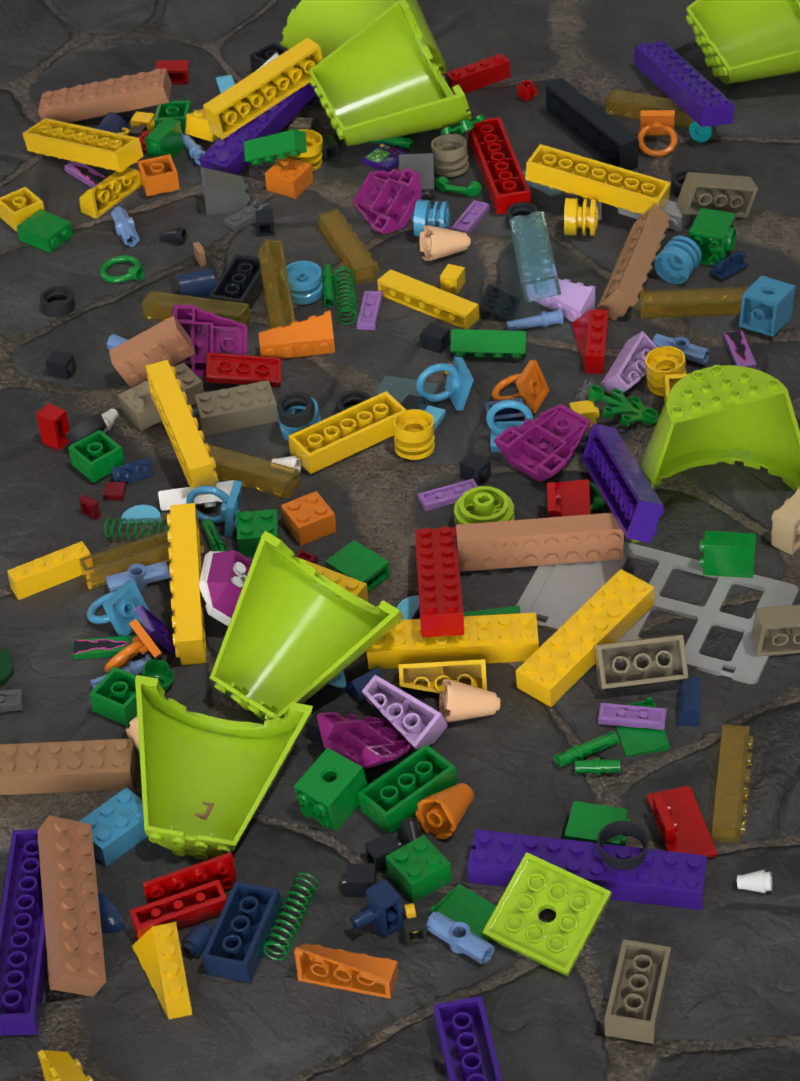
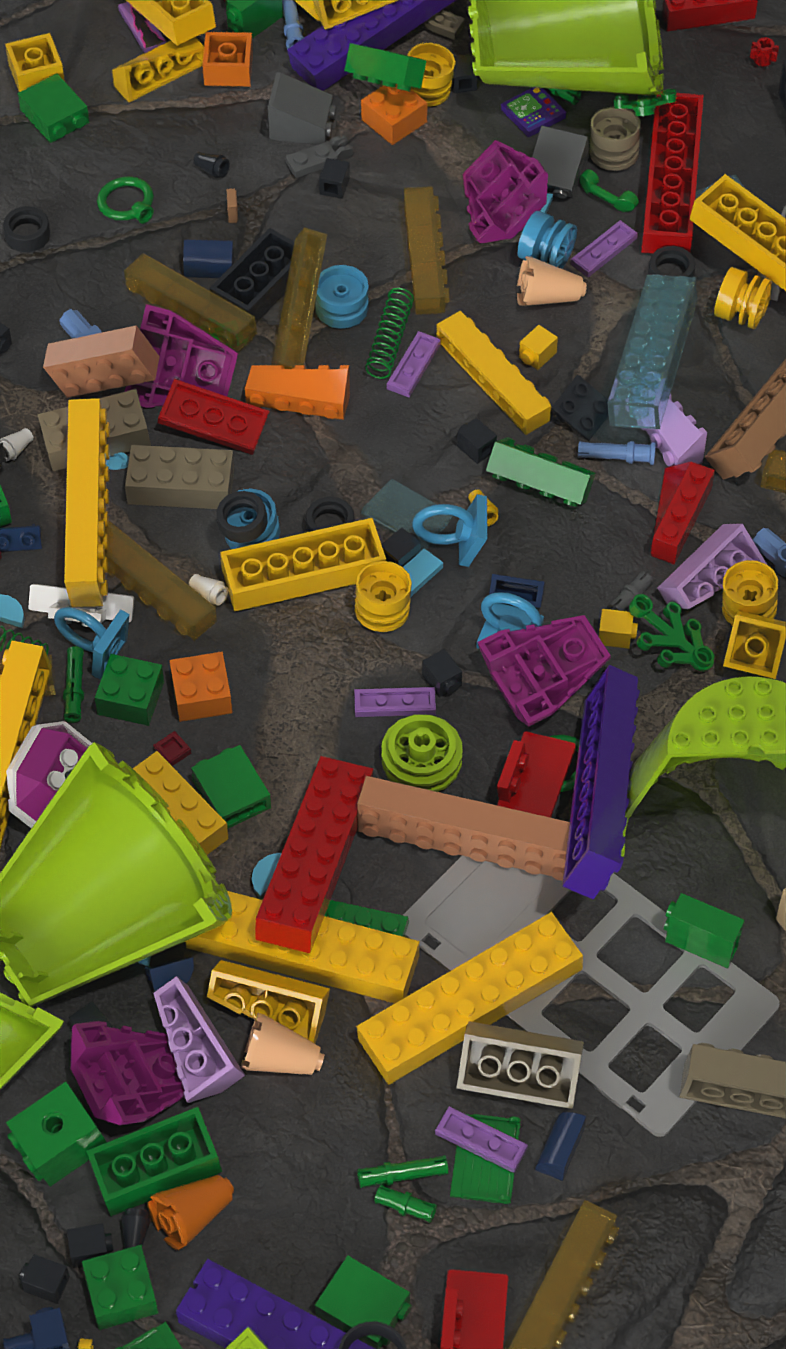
camera: 15 degrees right, 15 degrees up
medium blue piece [111,206,139,247] -> none
green pin [321,264,335,307] -> none
orange tile [492,360,550,414] -> none

